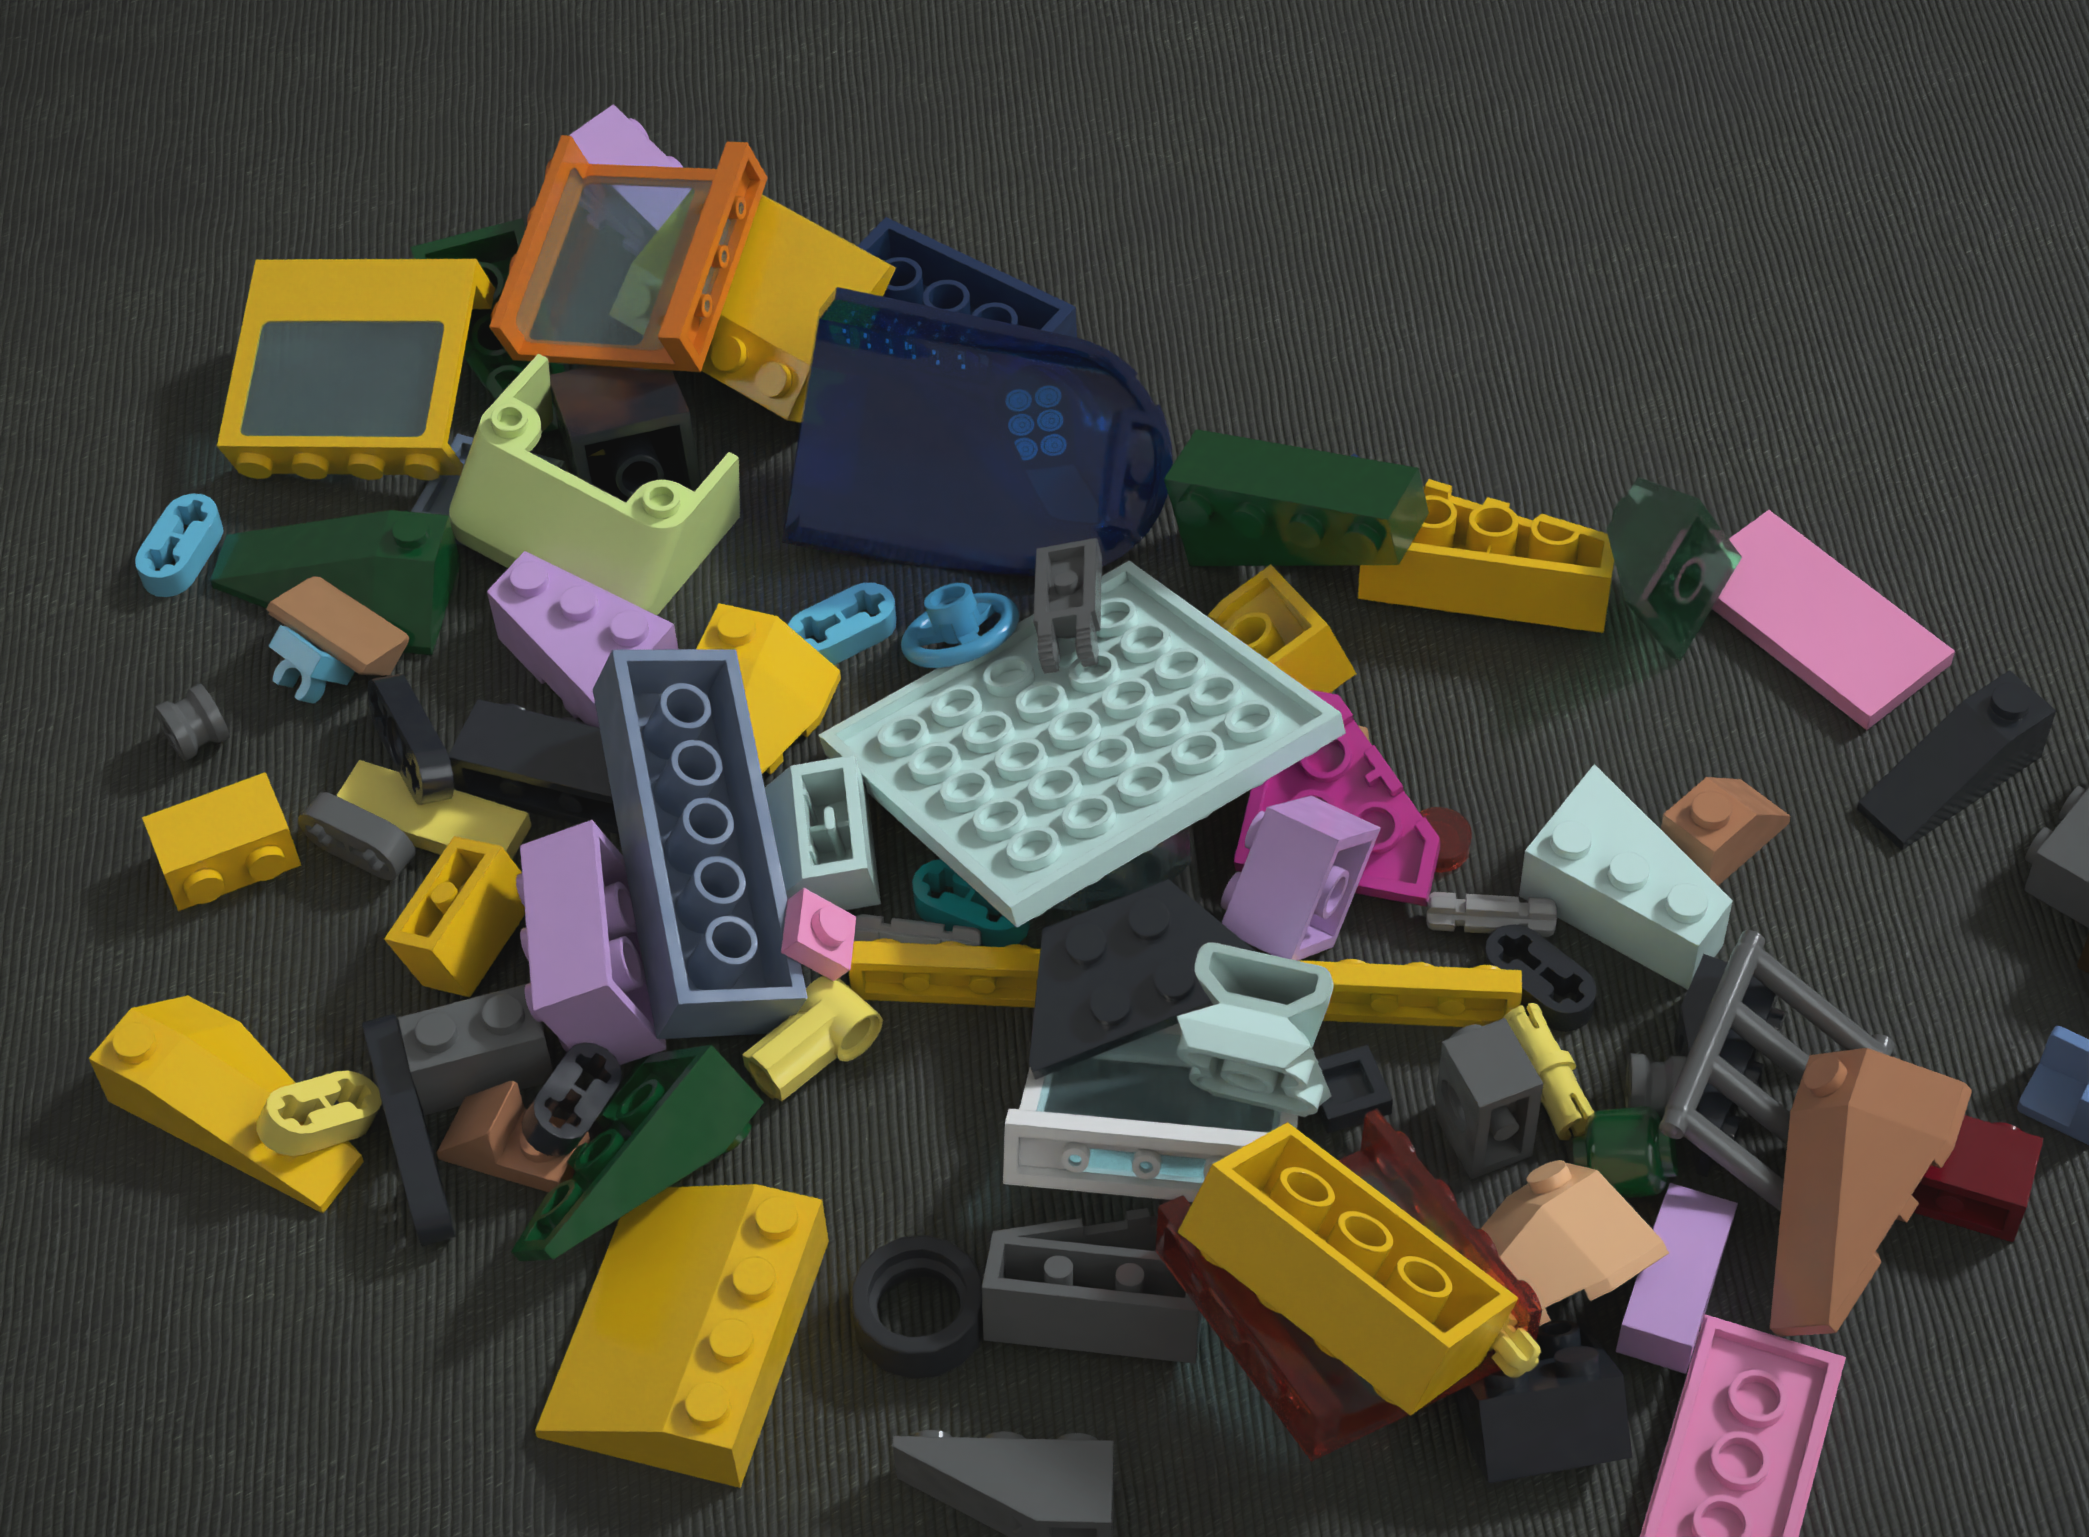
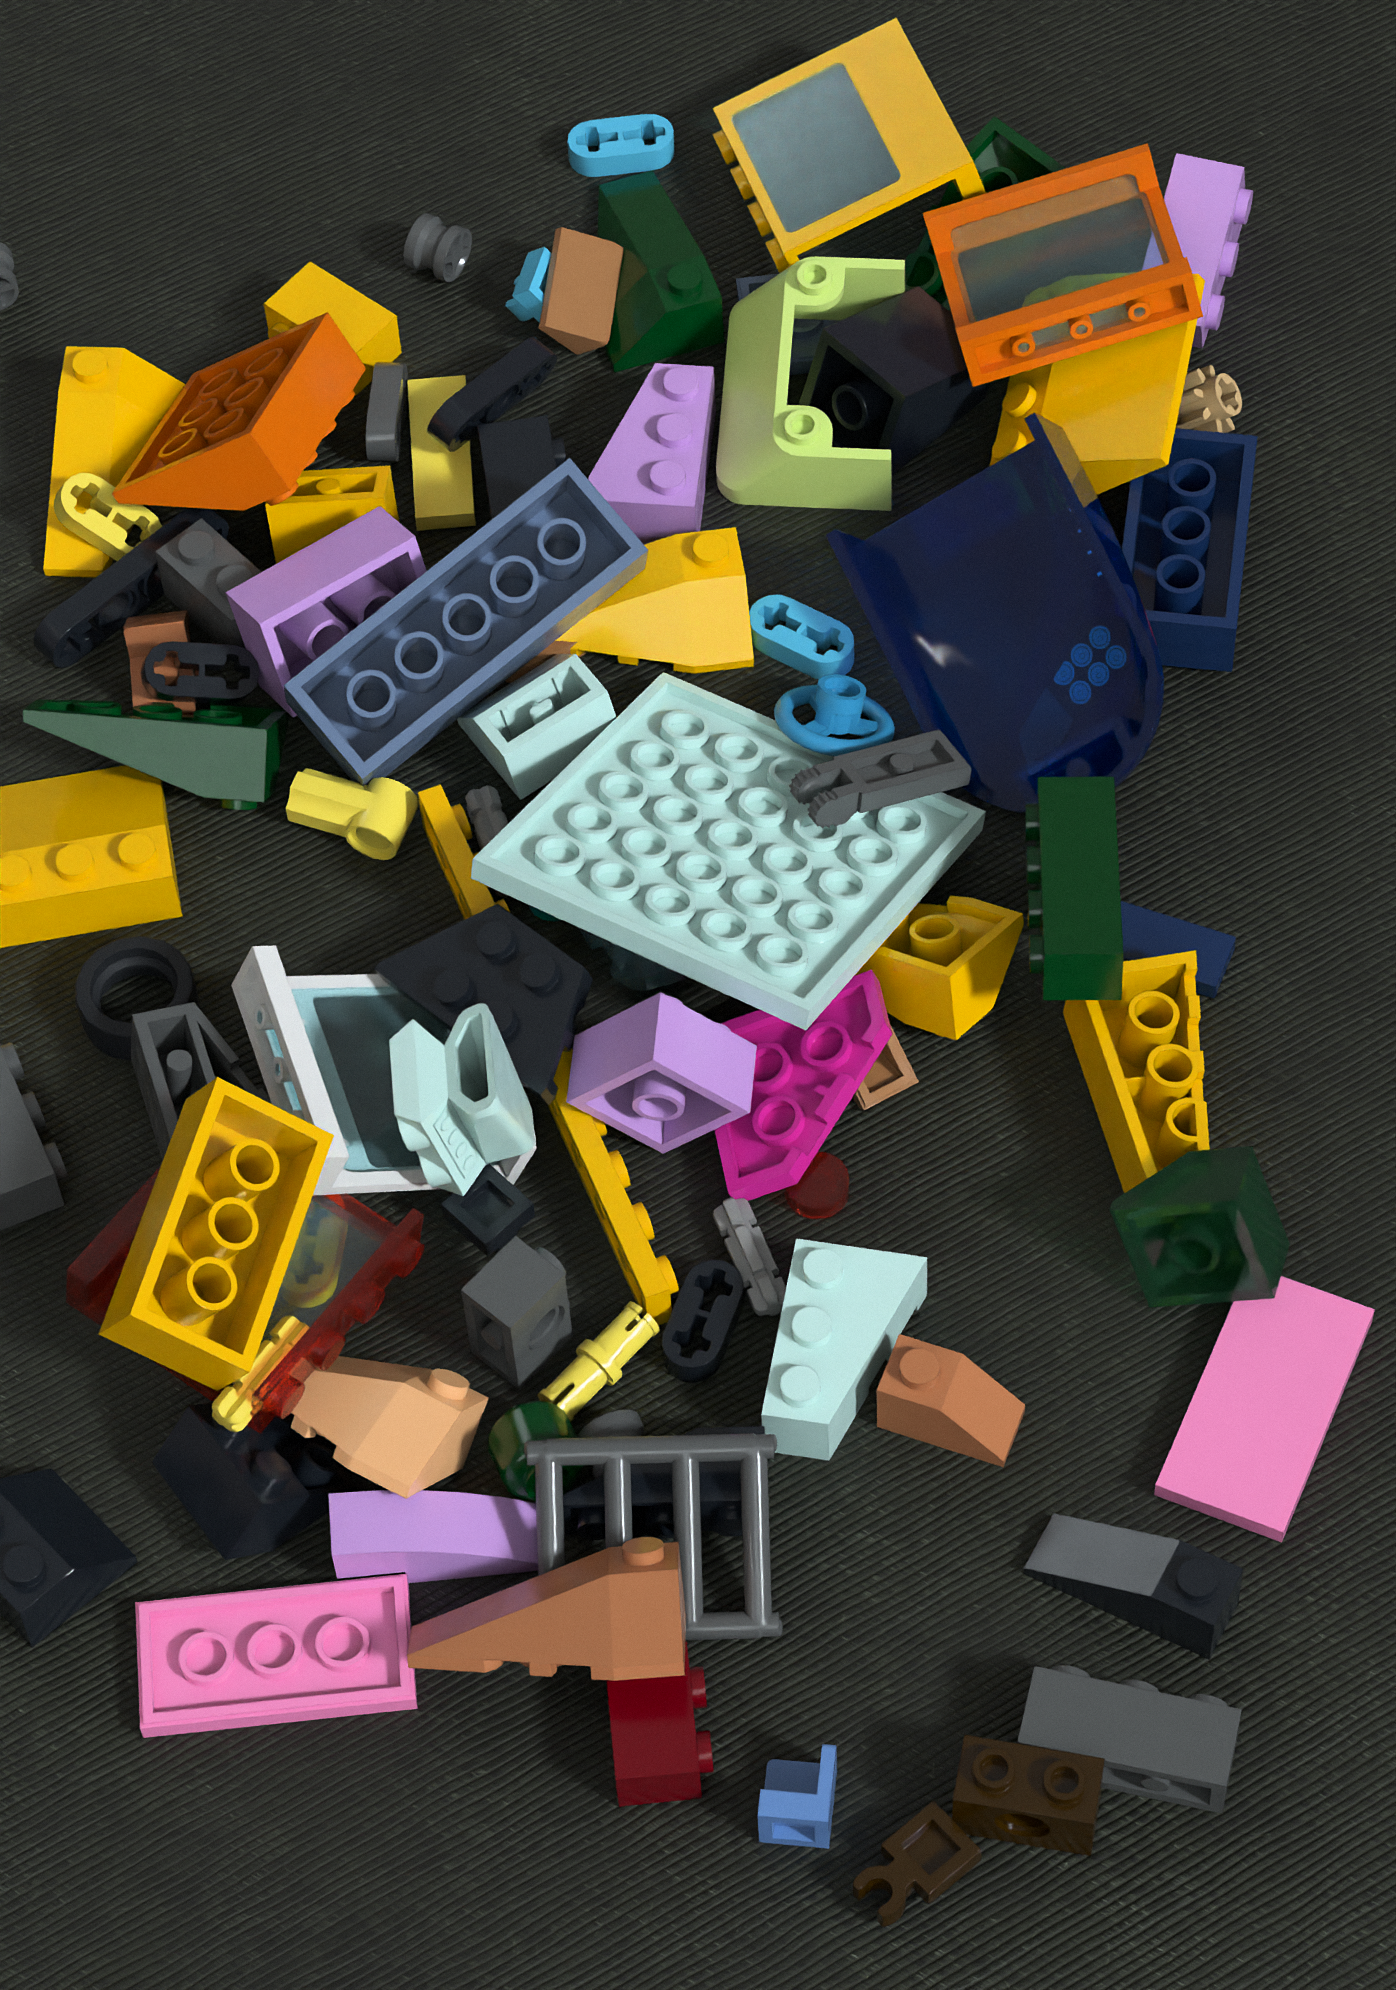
camera: 65 degrees right, 5 degrees up
bright pink plate [781,888,856,981] -> none
none -> orange slope [112,312,366,511]

